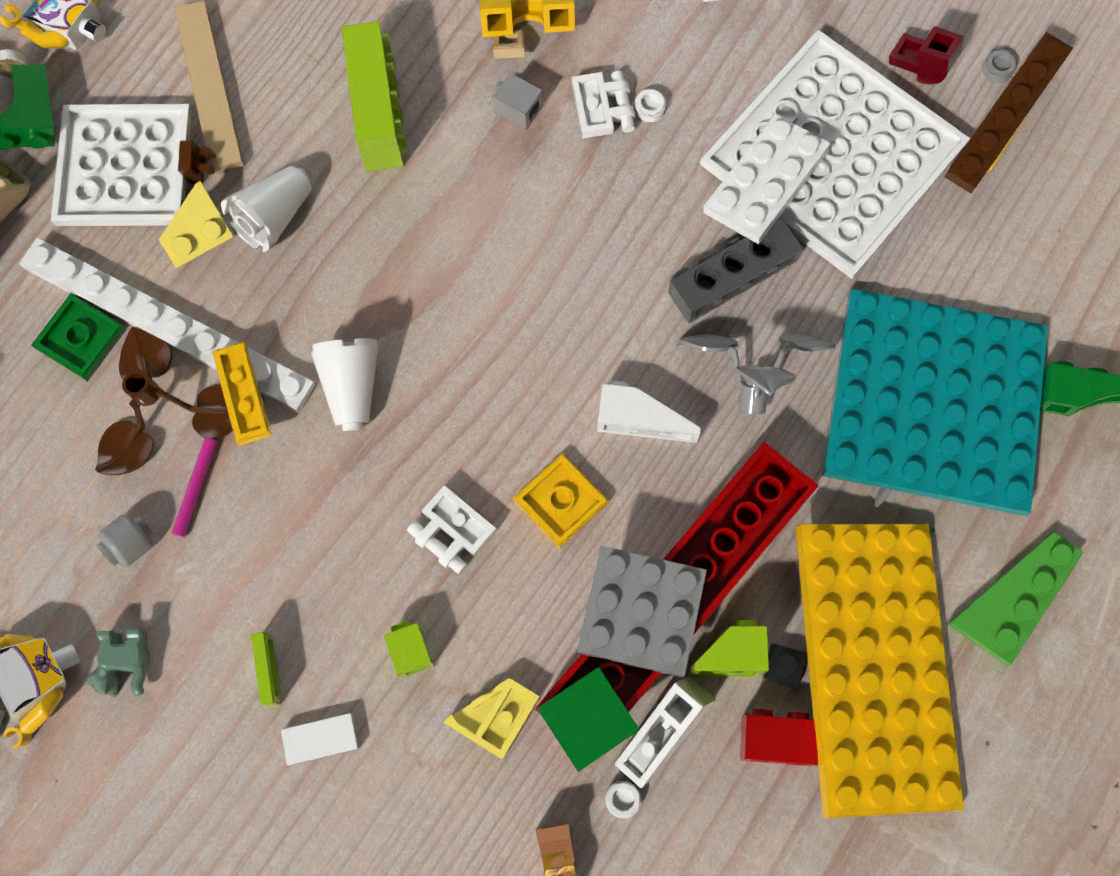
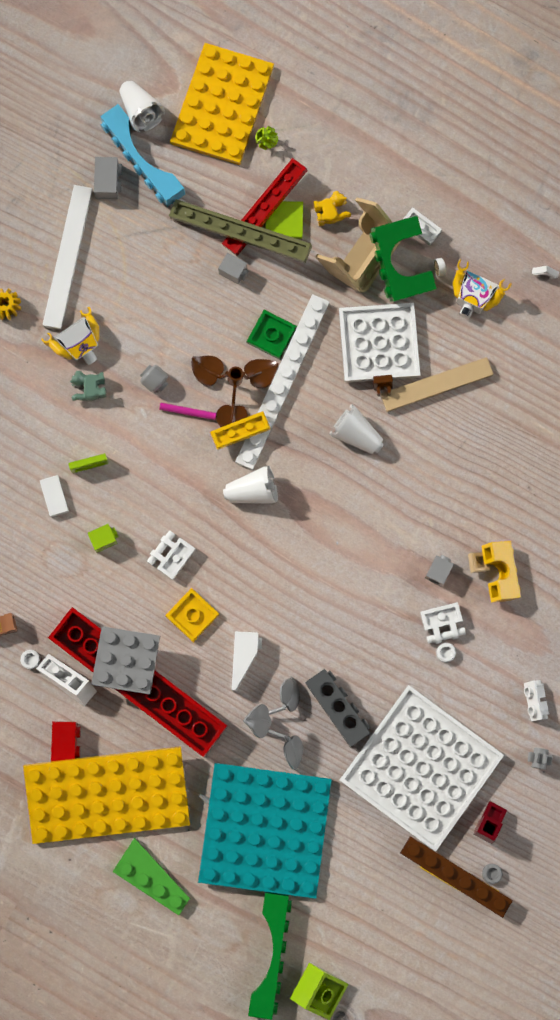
camera: 85 degrees right, 5 degrees up
light yellow wing [159,181,233,268] -> none
lime brick [341,21,408,172] -> none
light yellow wing [444,678,540,760] -> none
green tile [537,667,640,772] -> none
lime slope [688,620,769,677] -> none
white plate [703,114,831,244] -> none
pearl dark grey plate [762,643,807,688] -> none

